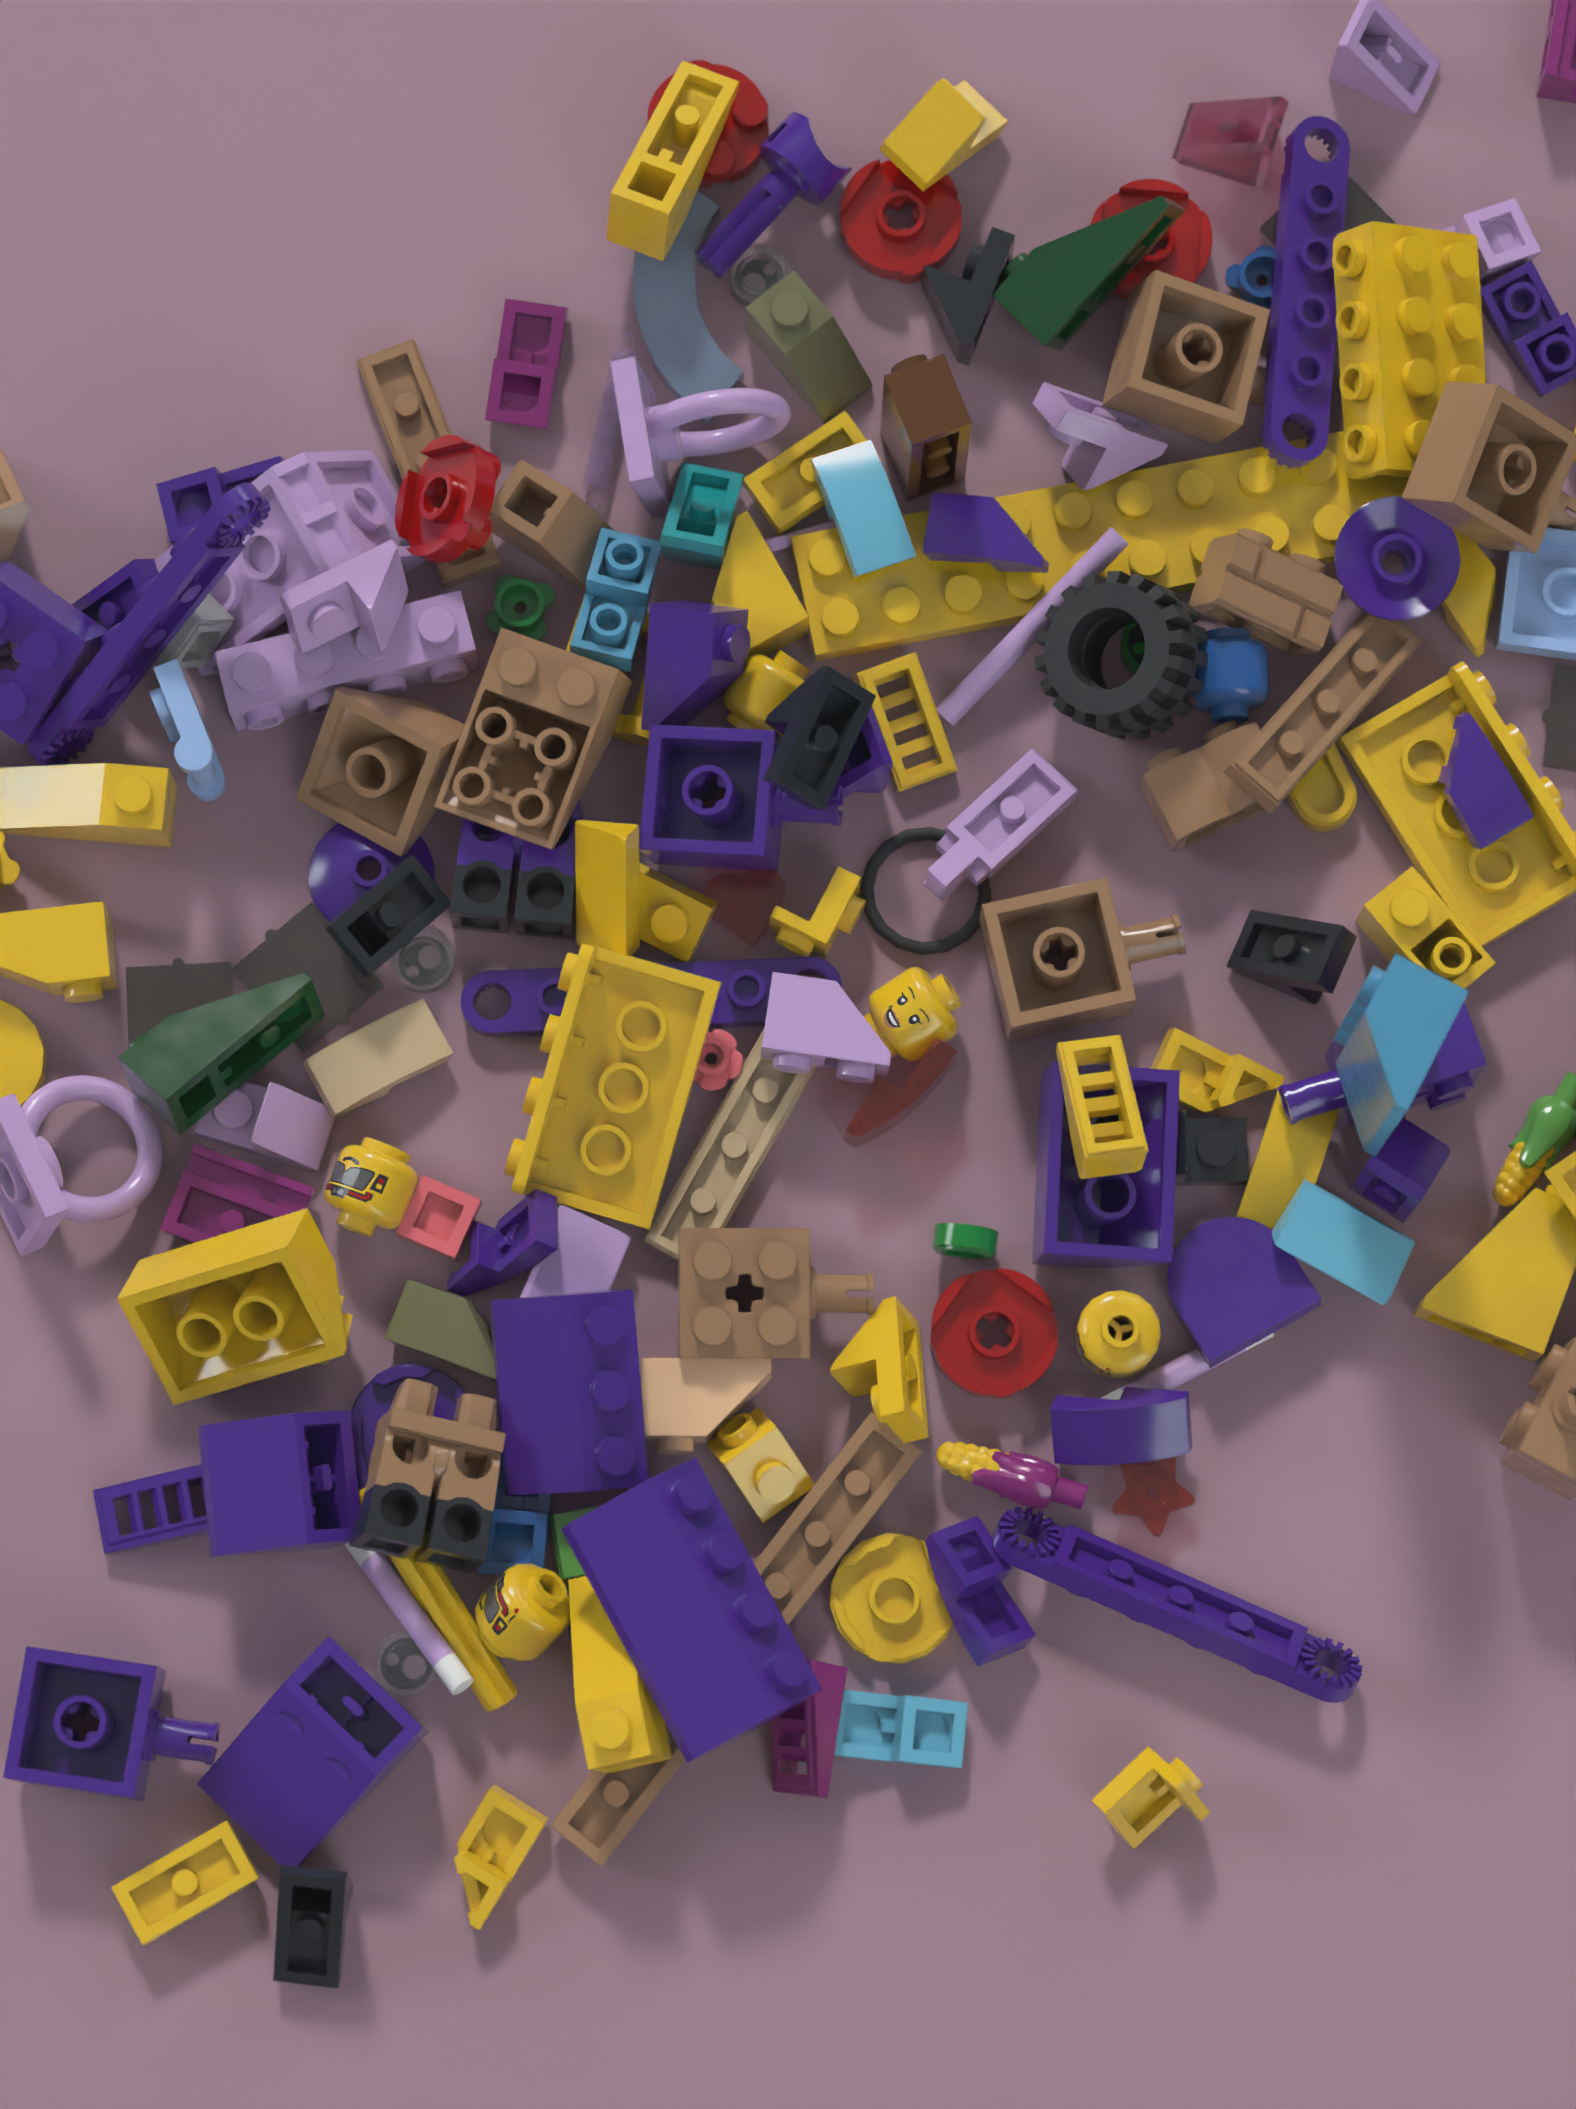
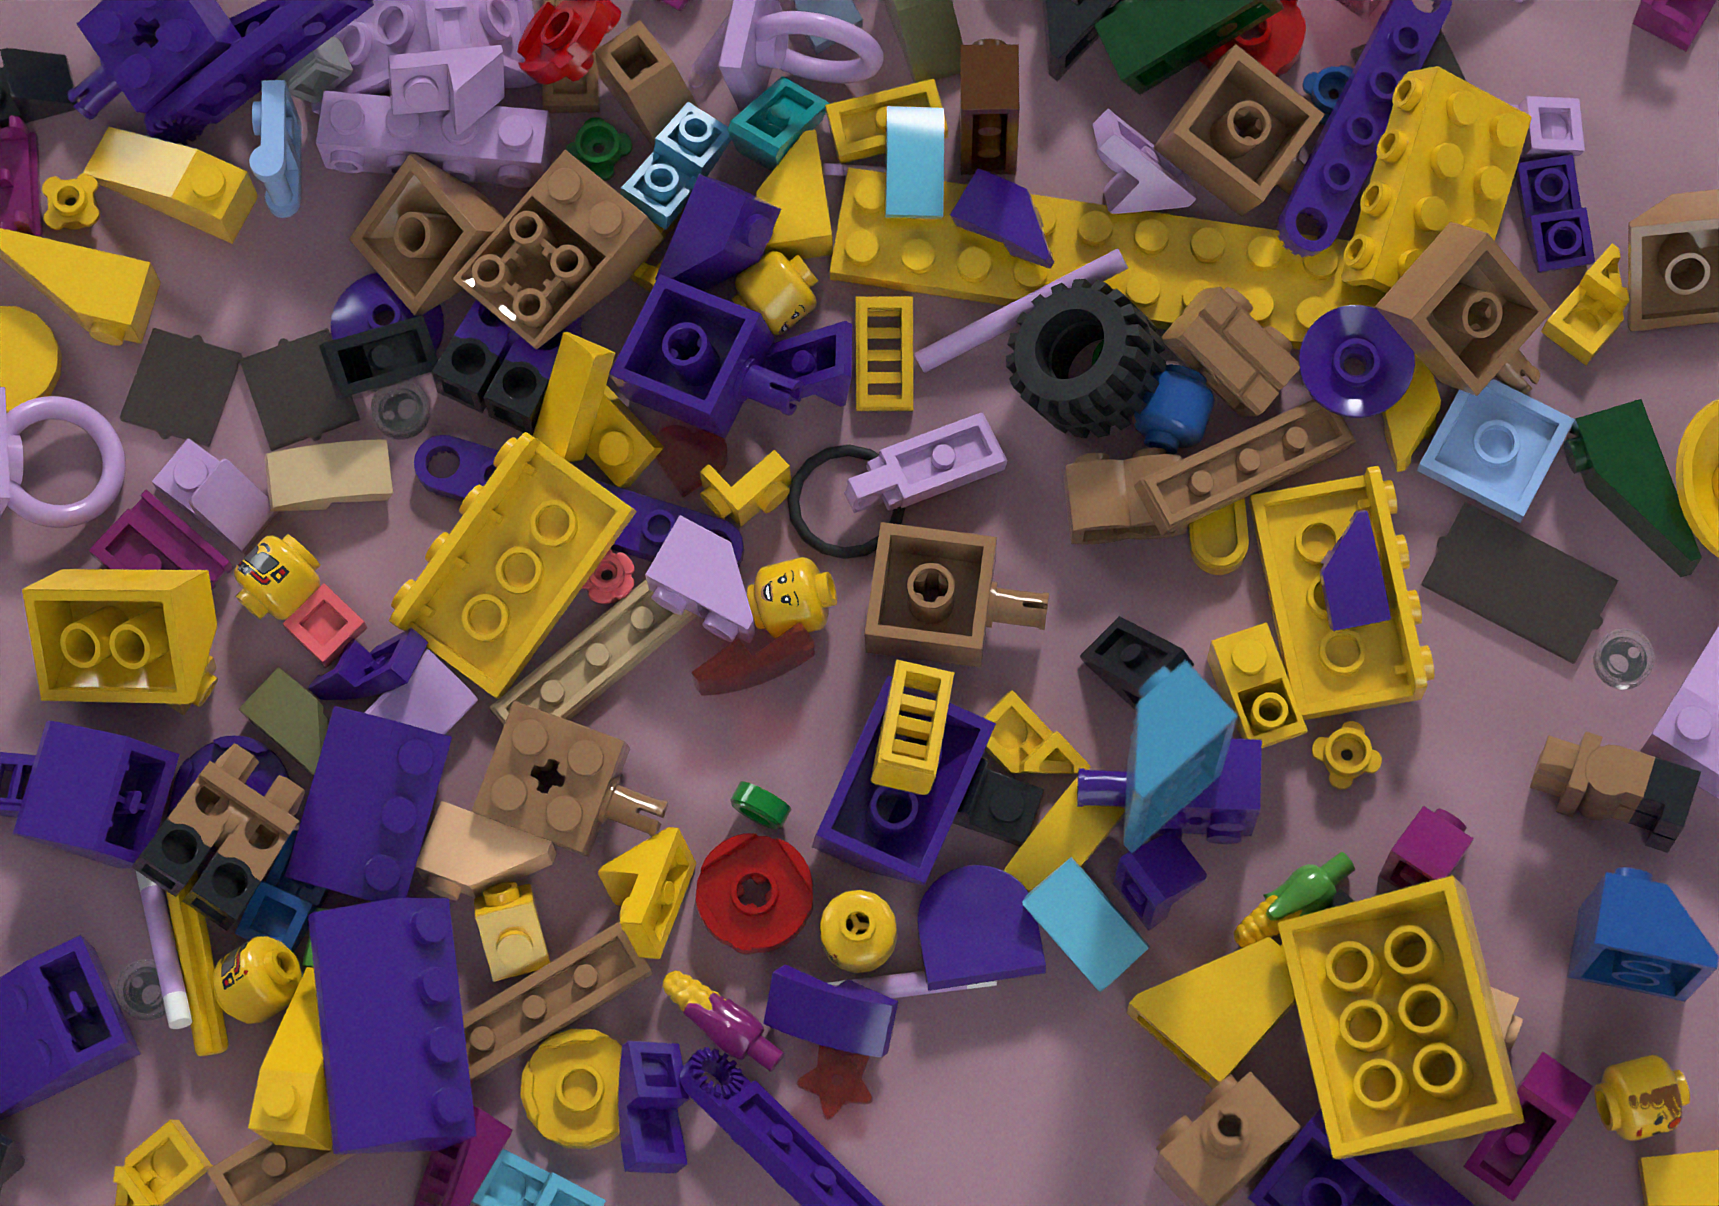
camera: 25 degrees right, 5 degrees down
dark green slope [118,972,325,1135] -> none
black slope [763,666,876,810] -> none
none -> yellow plate [1312,721,1382,790]

